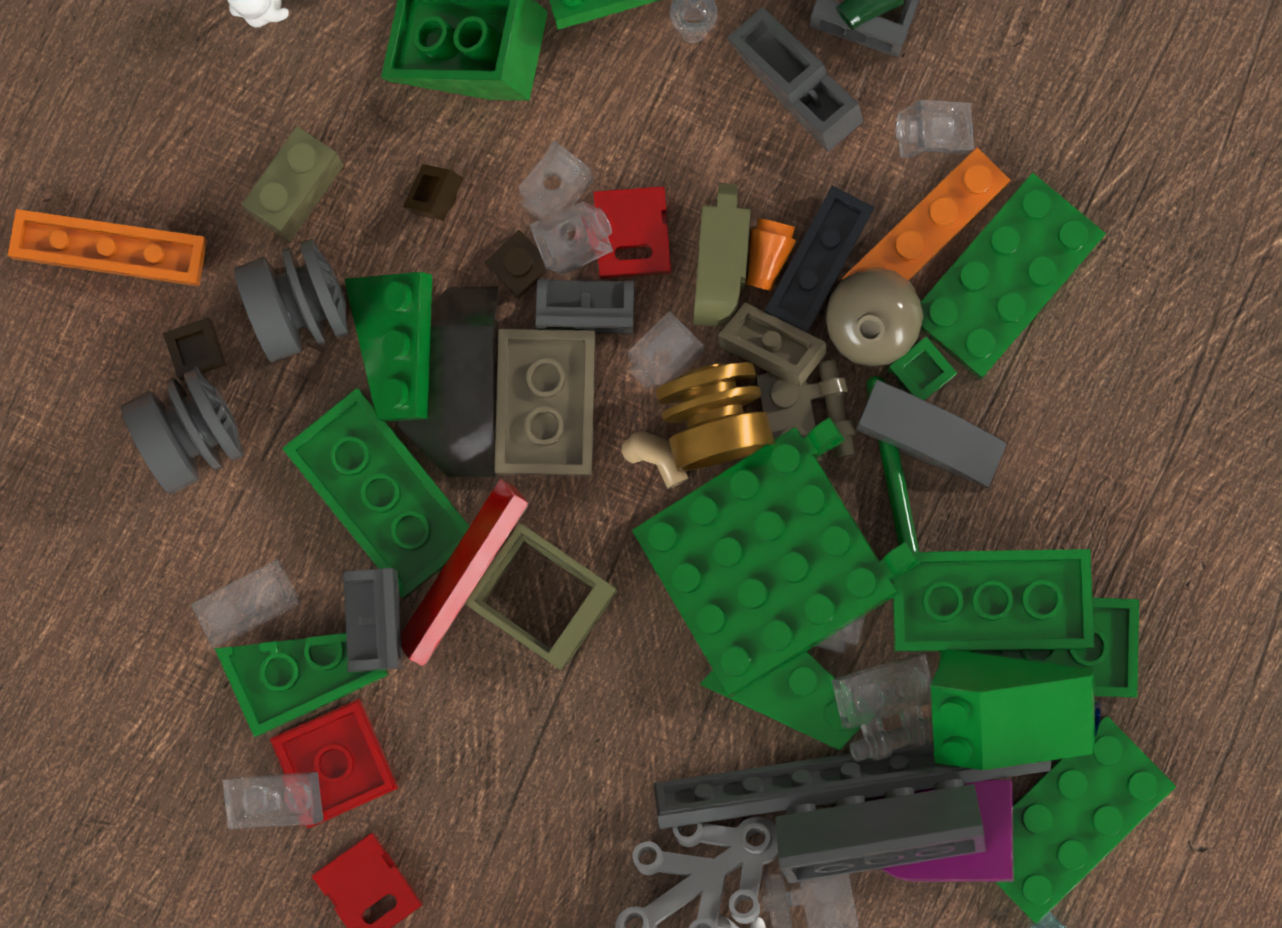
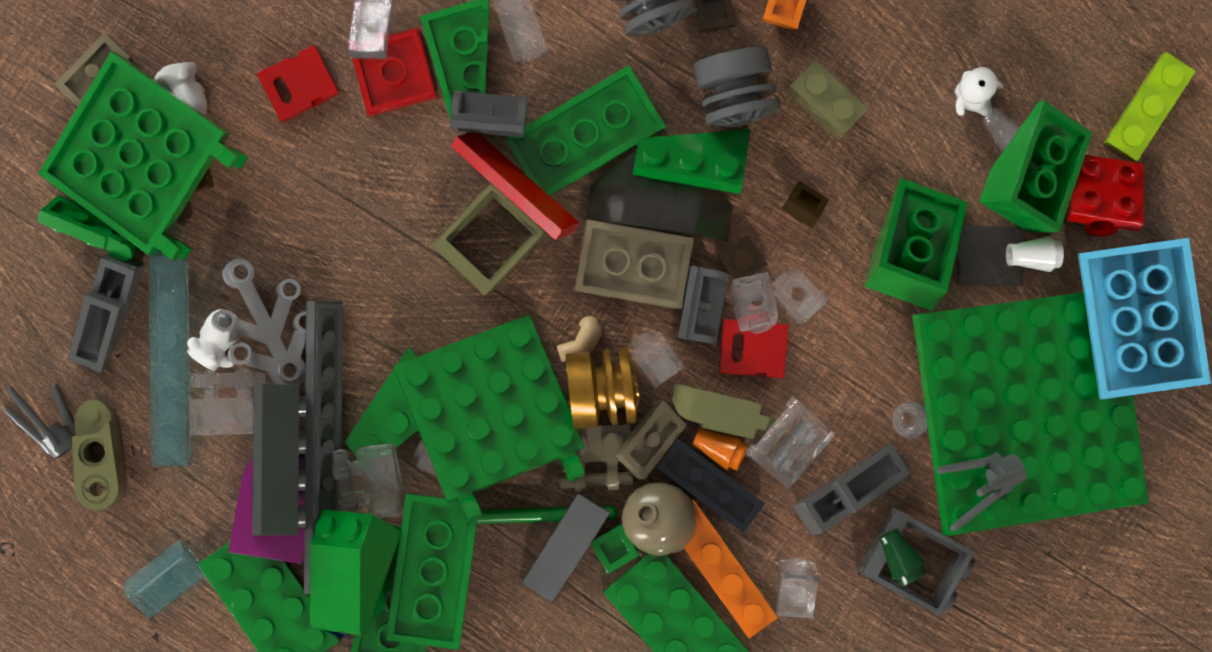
camera: 90 degrees right, 5 degrees up
none -> clear plate [745,396,835,490]

